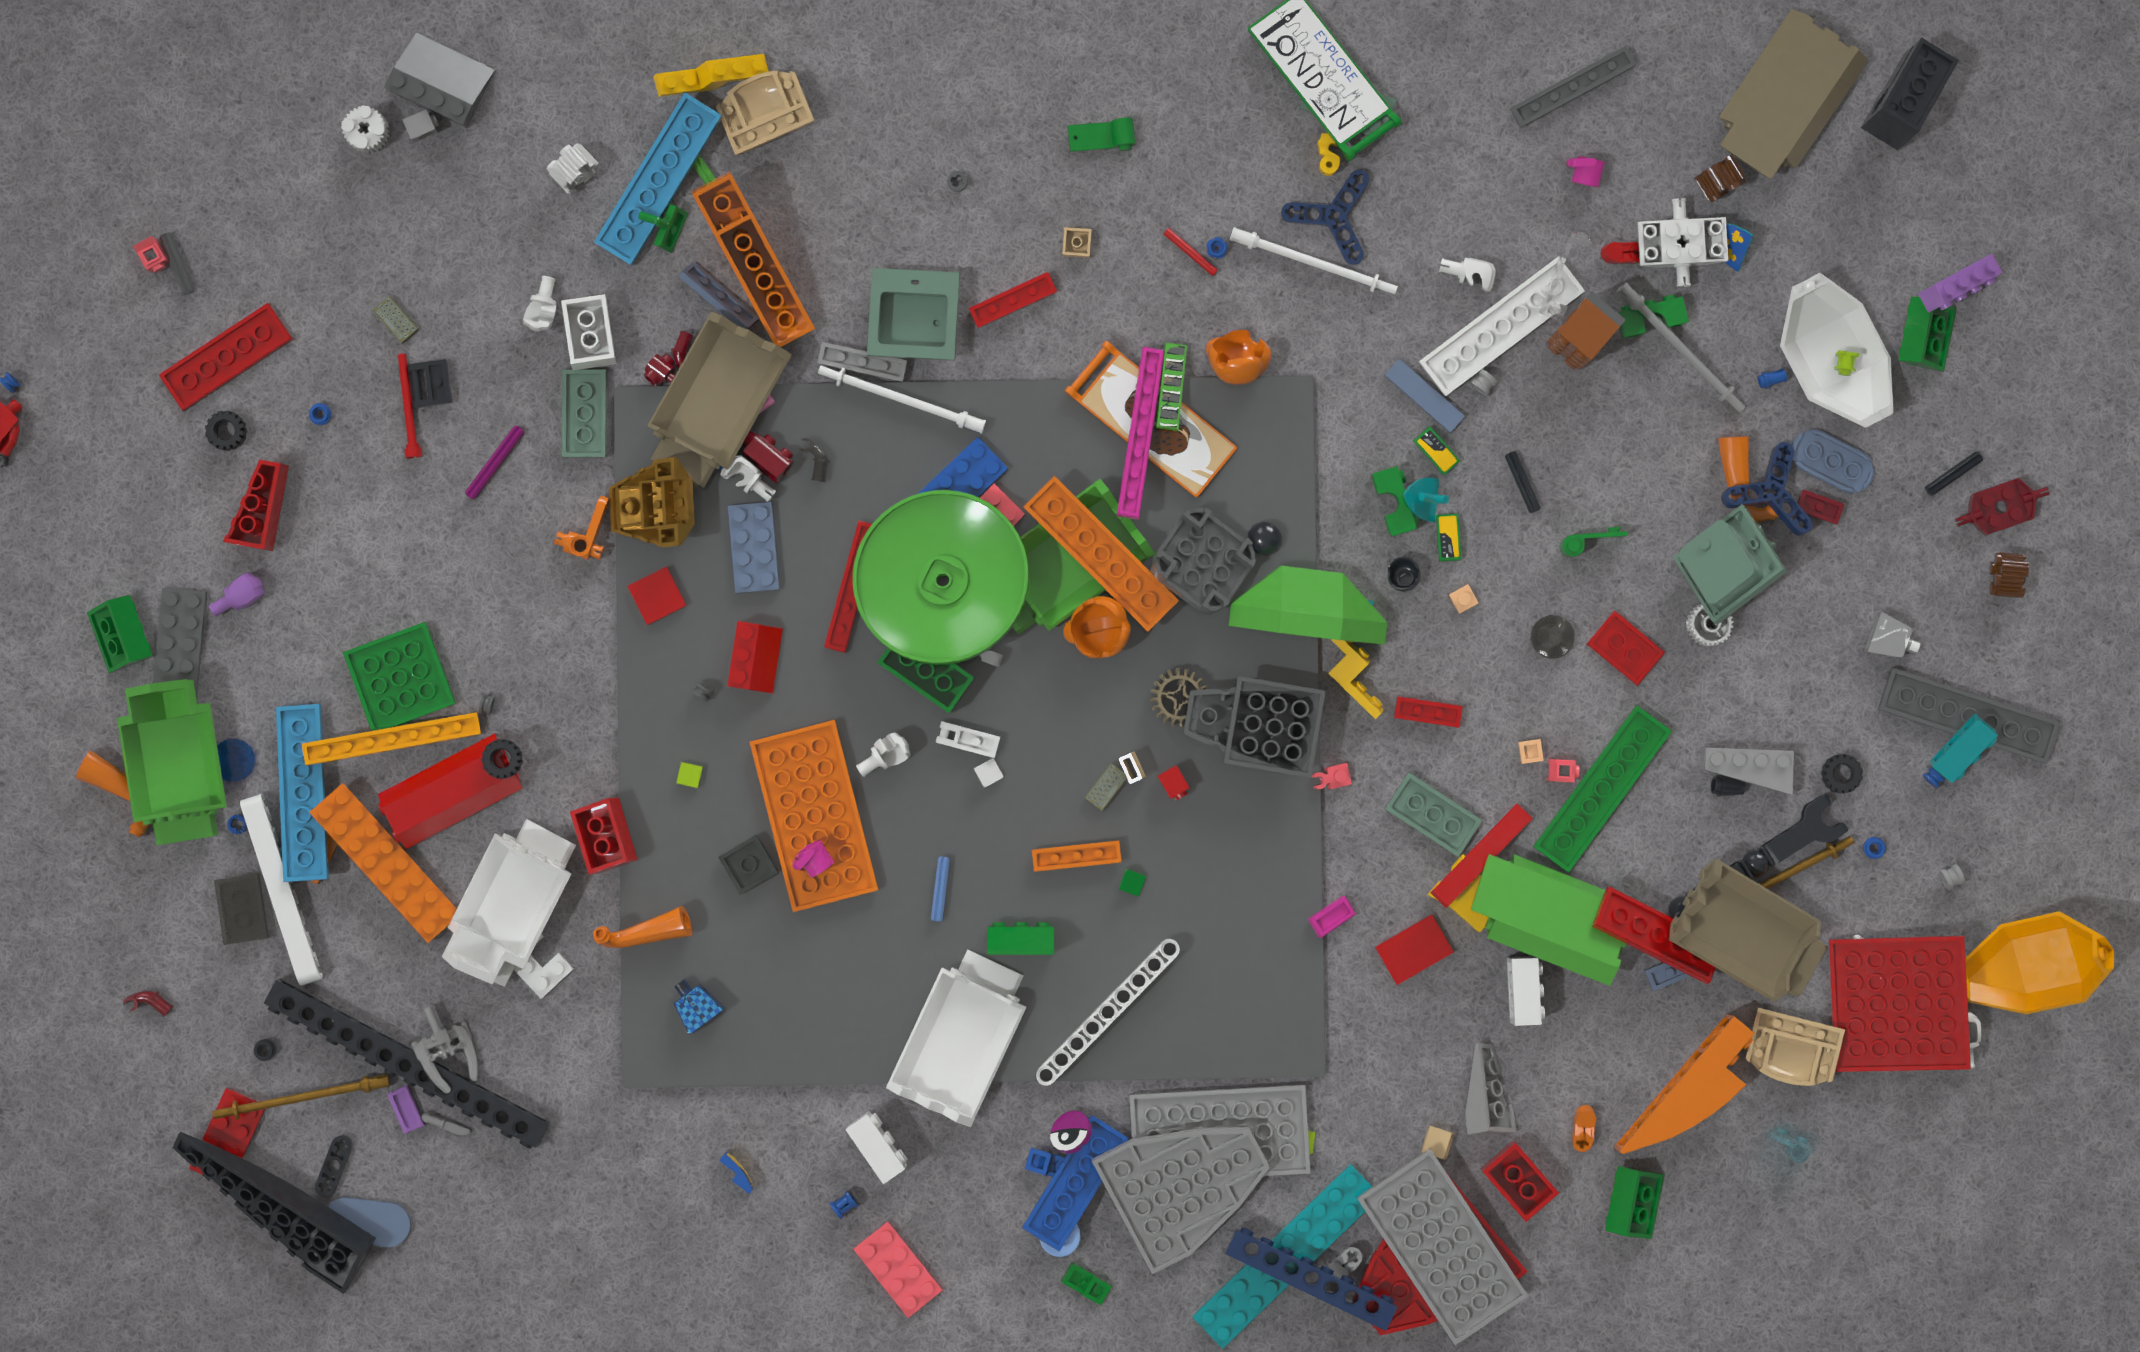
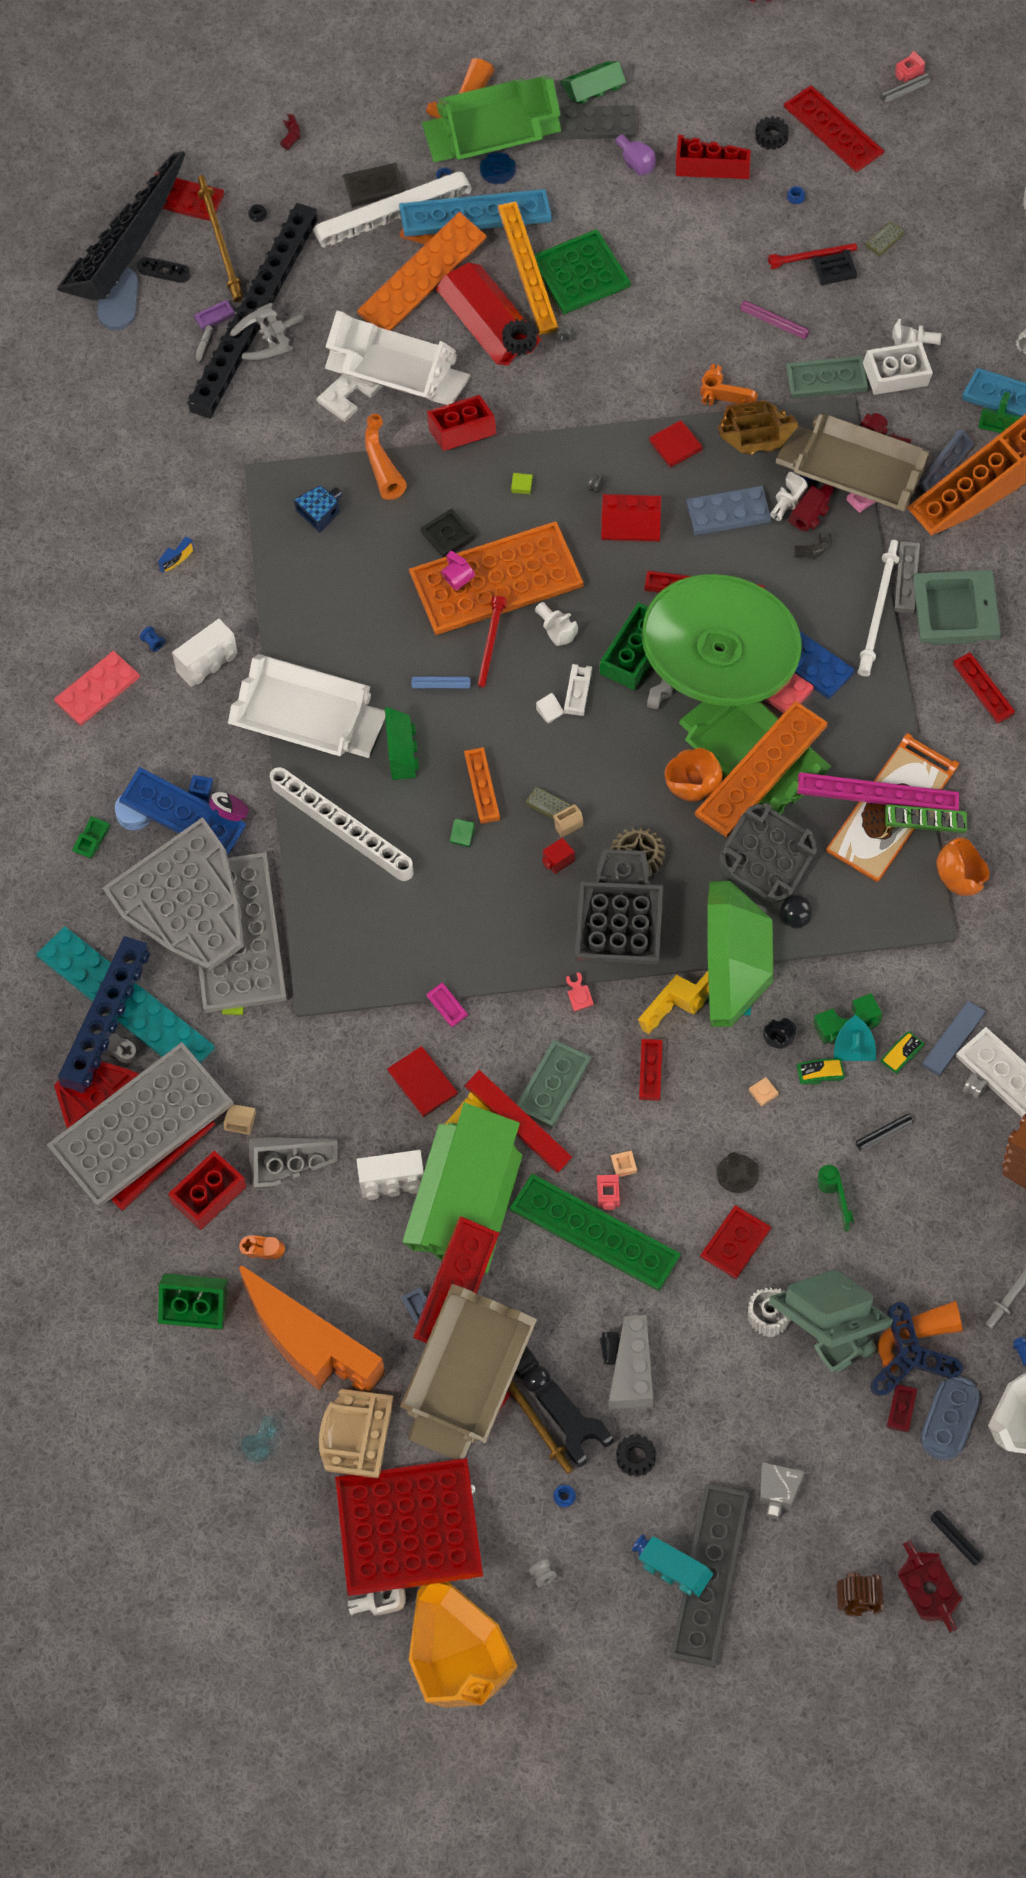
camera: 85 degrees right, 25 degrees down
none -> red piece [477,596,507,688]

